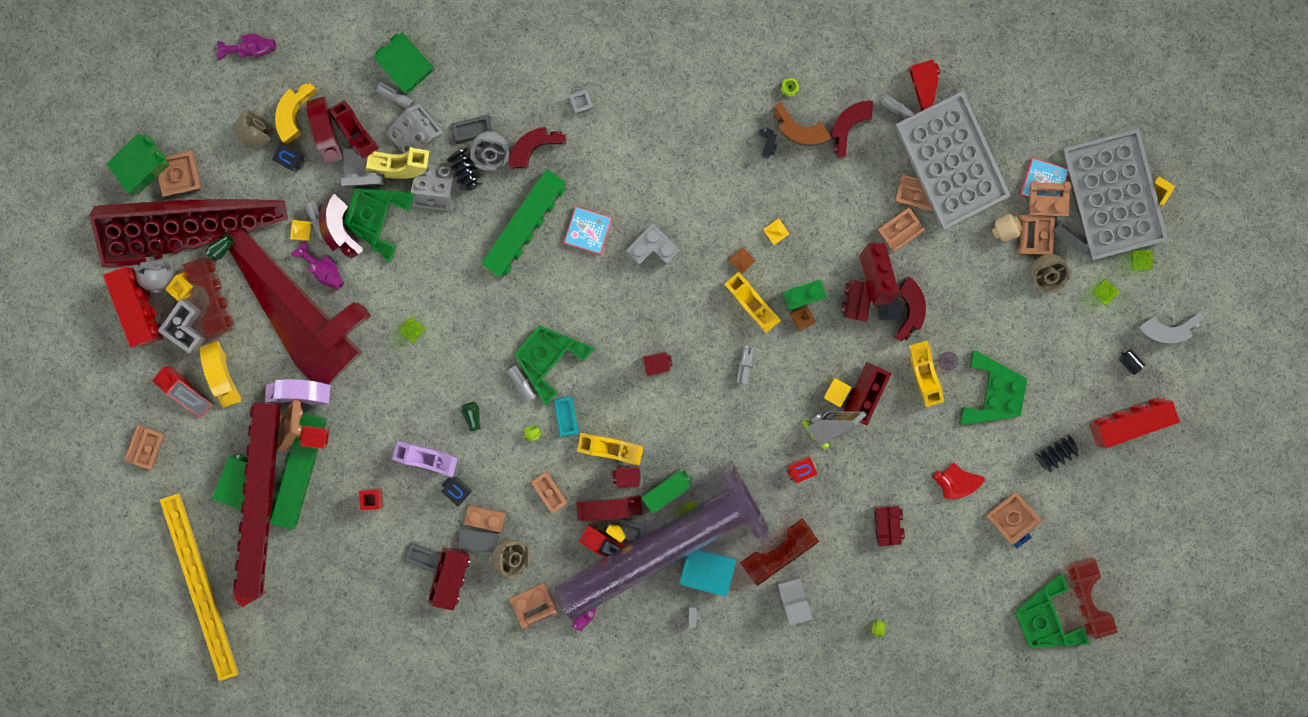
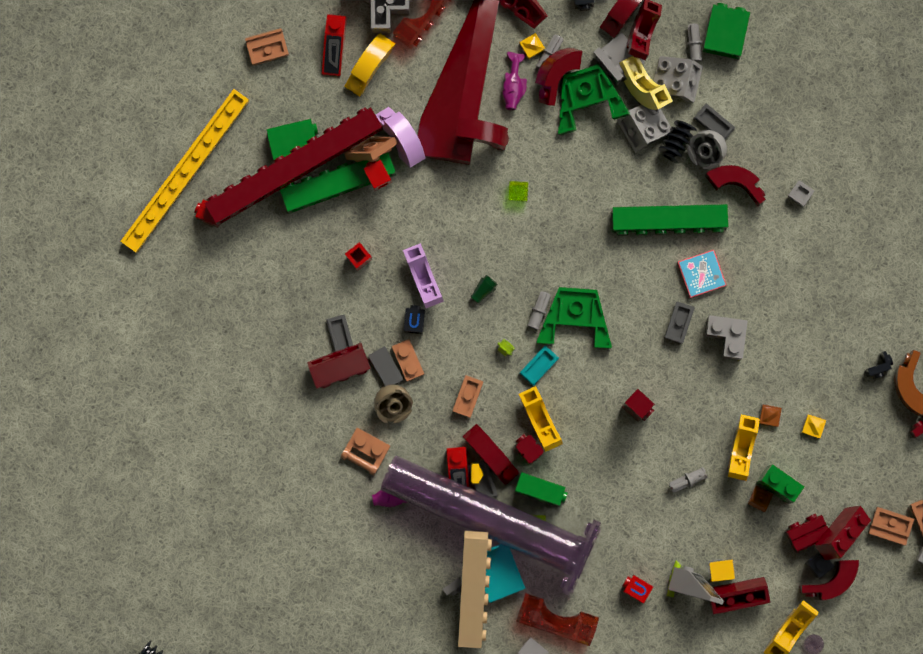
camera: 55 degrees right, 5 degrees down
none -> tan brick [458,531,492,648]
none -> dark grey plate [665,301,695,344]

